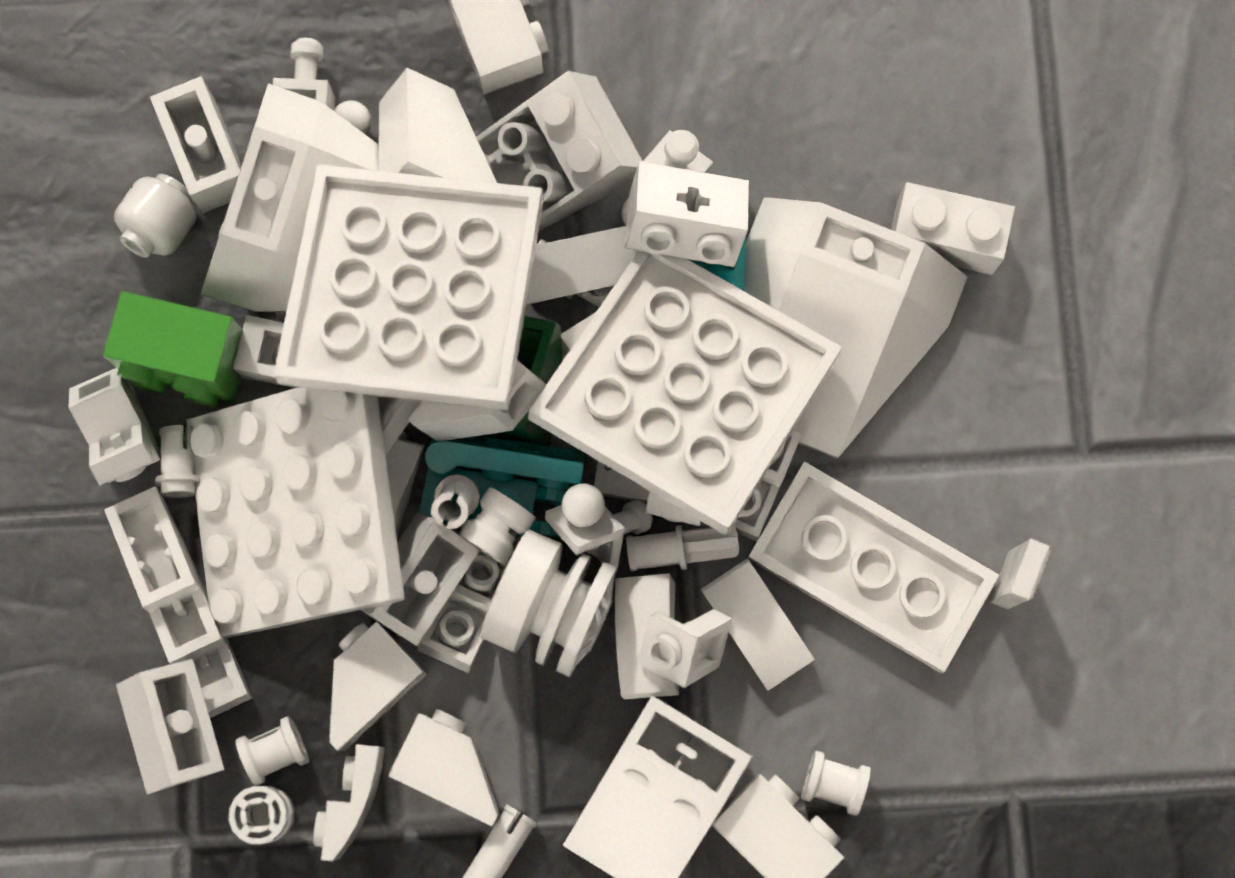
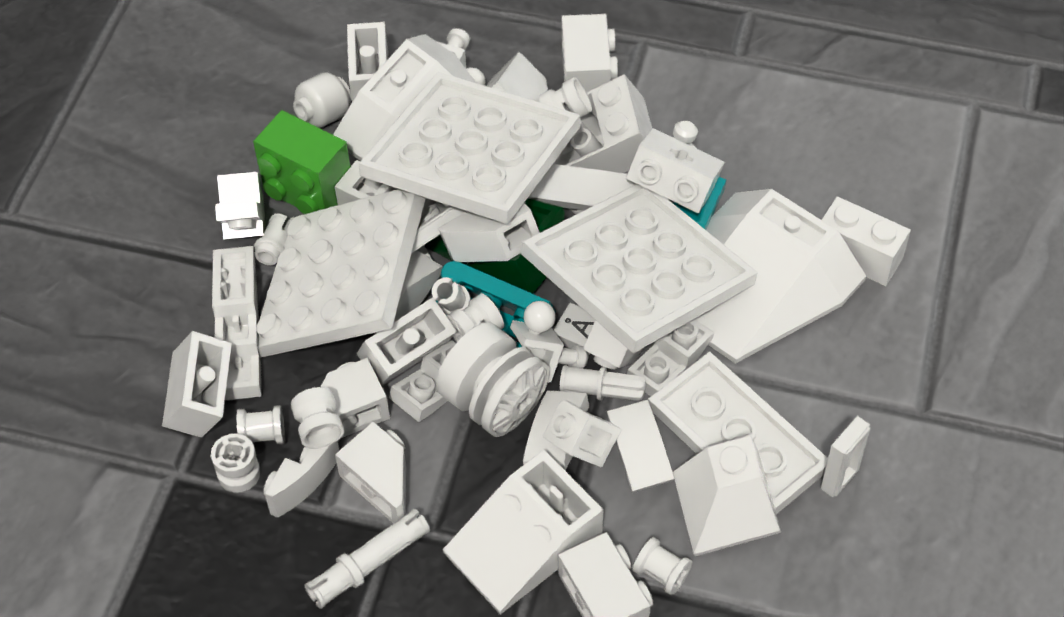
camera: 20 degrees right, 25 degrees down
none -> white wheel [291,387,344,449]
none -> white wheel [539,77,592,117]
none -> white slope [673,435,781,557]

